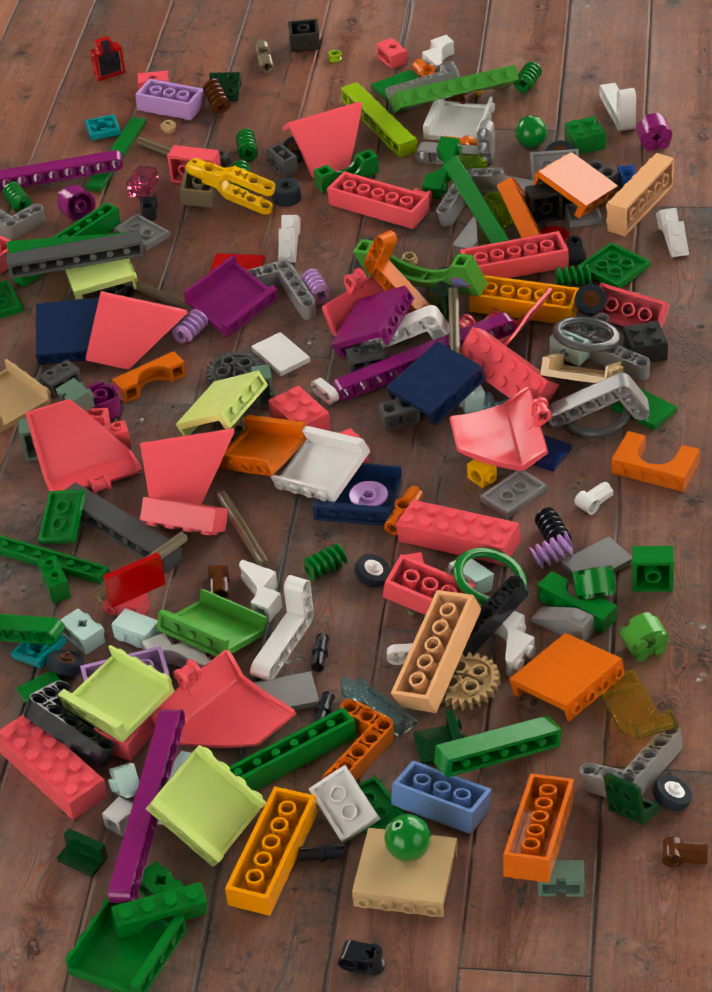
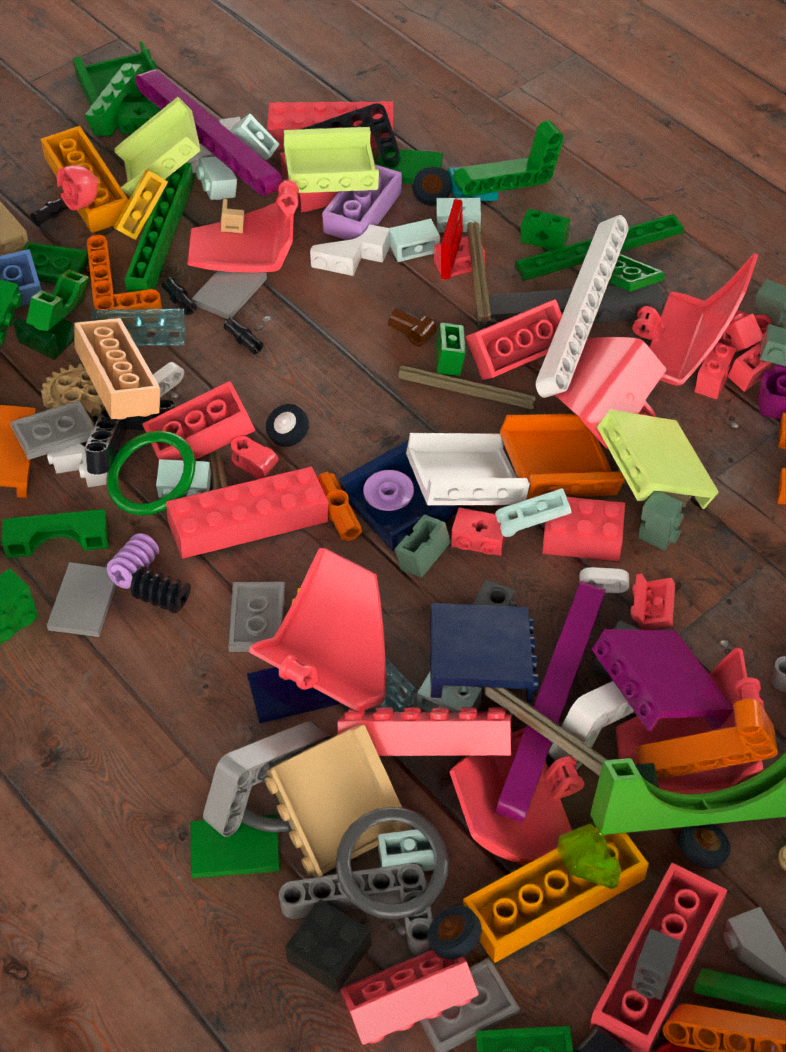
camera: 130 degrees right, 10 degrees up
dark green panel [57,828,108,877] -> none
bright green panel [157,589,268,657] -> none
dark grey gear [205,351,263,386] -> none
white arch [239,560,282,622] -> none
white beam [250,575,314,680] -> none
white tile [251,332,310,376] -> none
green piece [303,543,348,581] -> none
white tile [309,765,380,844] -> none
light grey slope [531,606,594,642] -> none
green piece [555,264,591,287] -> none
green brick [572,565,616,600] -> none
white piece [574,482,613,515] -> none
orange arch [611,431,700,492] -> none
none -> light grey tile [10,400,94,460]
none -> green arch [26,269,89,331]
none -> coral cylinder [57,164,99,210]
none -> yellow brick [113,170,168,240]
none -> tan panel [221,199,244,233]
none -> sand green brick [395,514,451,578]
none -> green brick [435,322,466,376]
none -> light aqua plate [495,488,572,537]
none -> white beam [536,215,628,398]
none -> clear neon green slope [557,823,621,889]
none -> coral bracket [631,573,675,630]
none -> dark grey brick [631,929,681,1000]

